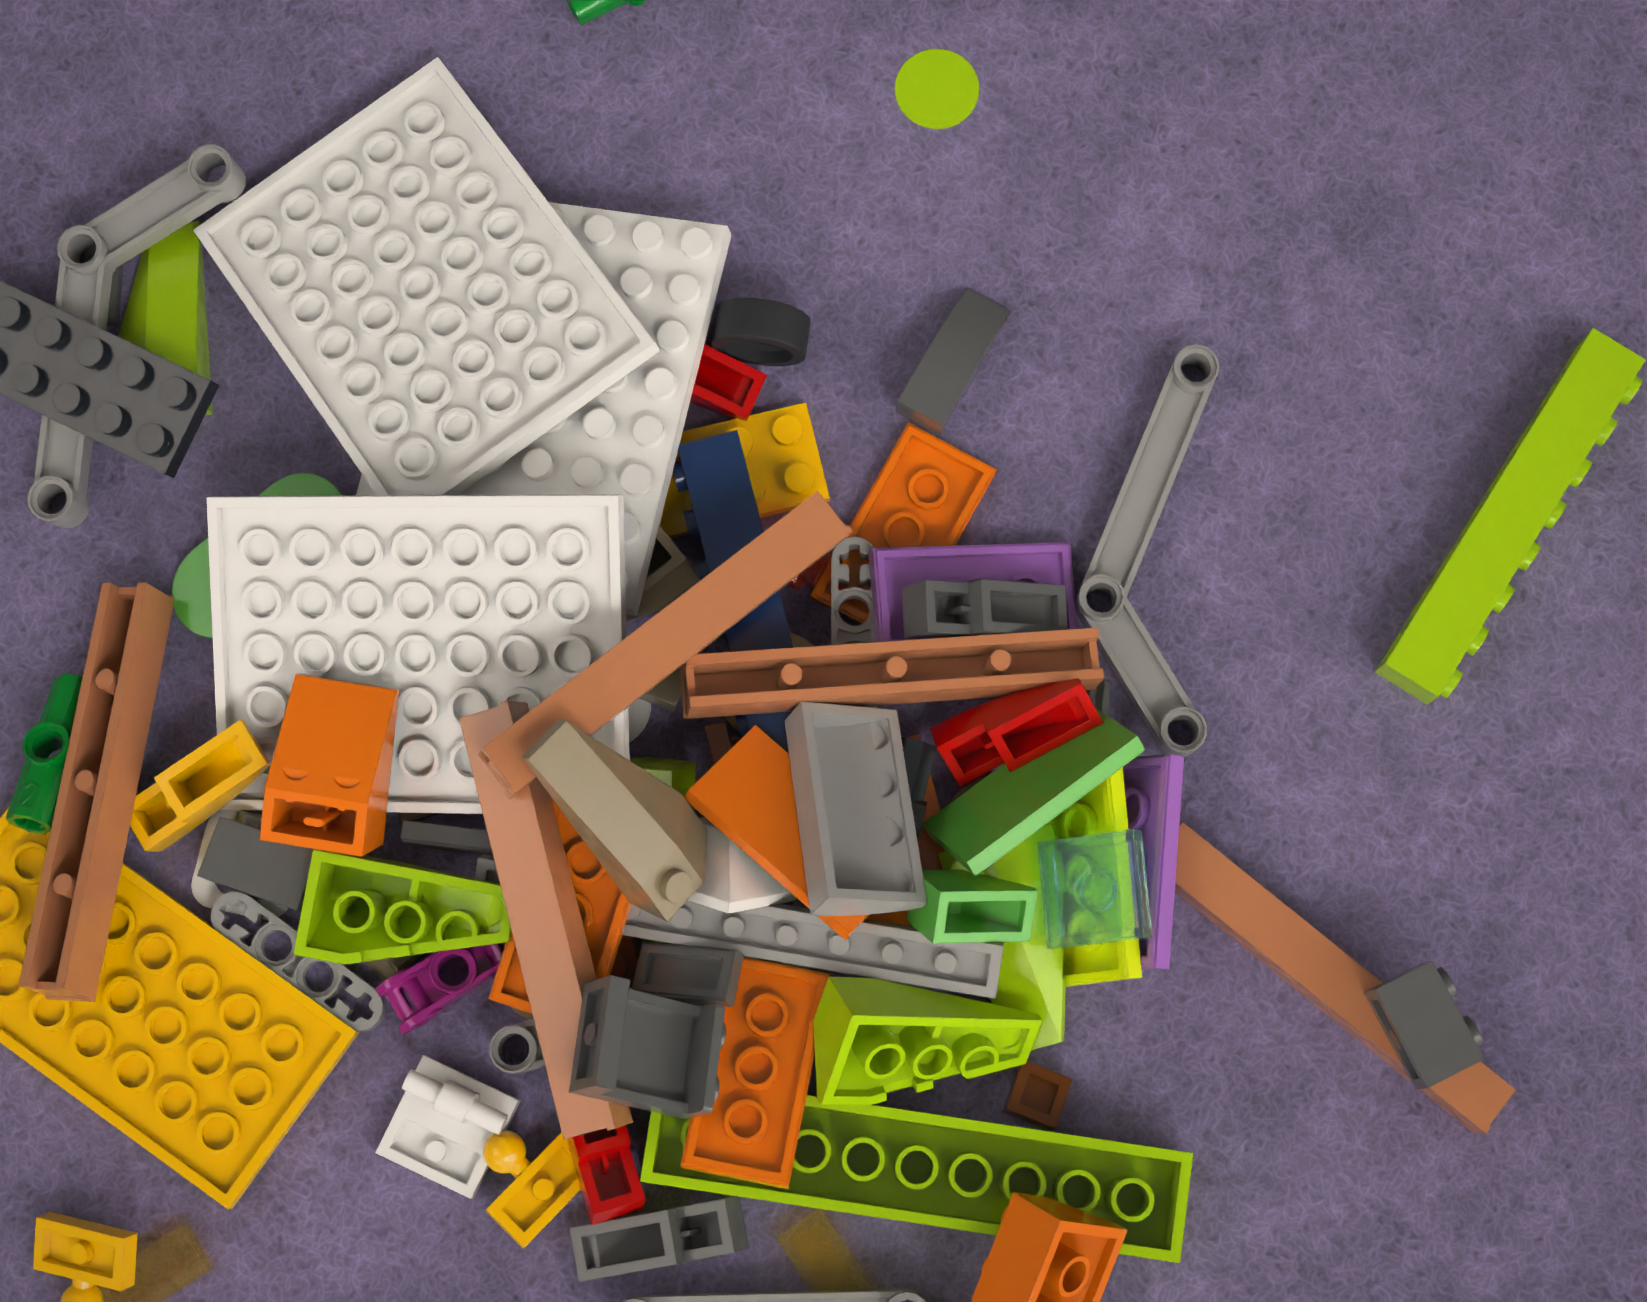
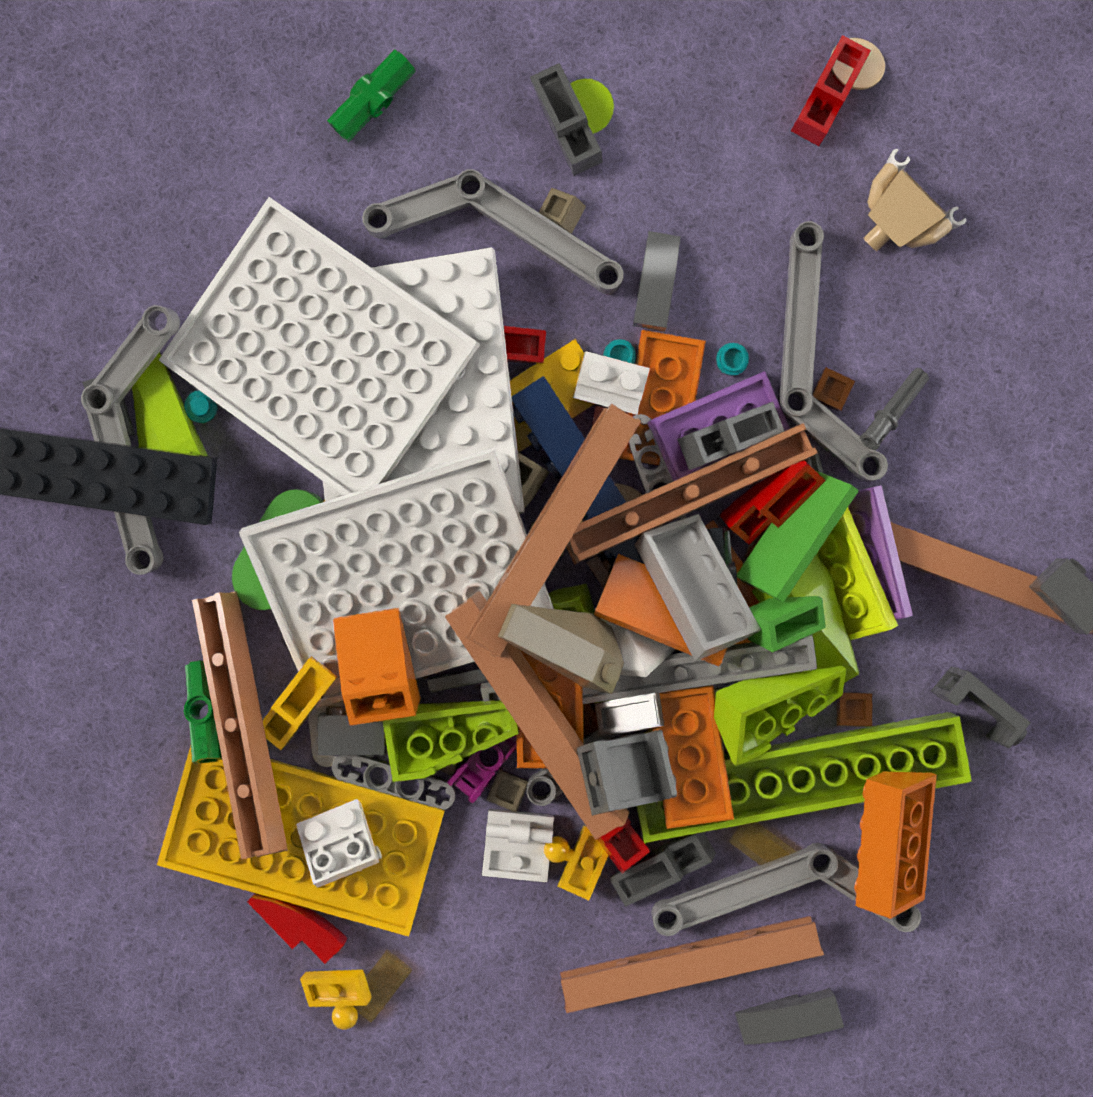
camera: 15 degrees left, 10 degrees up
black tyre [711,298,810,367] -> none
clear light blue tile [1037,829,1152,949] -> none
lime brick [1375,328,1646,705] -> none
none -> teal plate [184,390,218,423]
none -> red slope [247,893,348,964]
none -> white plate [296,799,382,888]
none -> light grey piece [362,169,623,294]
none -> dark tan tile [486,769,528,812]
none -> dark grey slope [530,63,603,176]
none -> dark tan slope [538,188,586,234]
none -> white plate [573,351,650,415]
none -> teal plate [603,339,636,364]
none -> teal plate [716,343,749,376]
none -> red slope [791,35,871,146]
none -> reddish brown plate [812,367,855,412]
none -> tan piece [830,38,885,90]
none -> dark grey axle [860,368,929,450]
none -> tan torso [864,149,966,251]
none -> dark grey panel [931,666,1031,748]

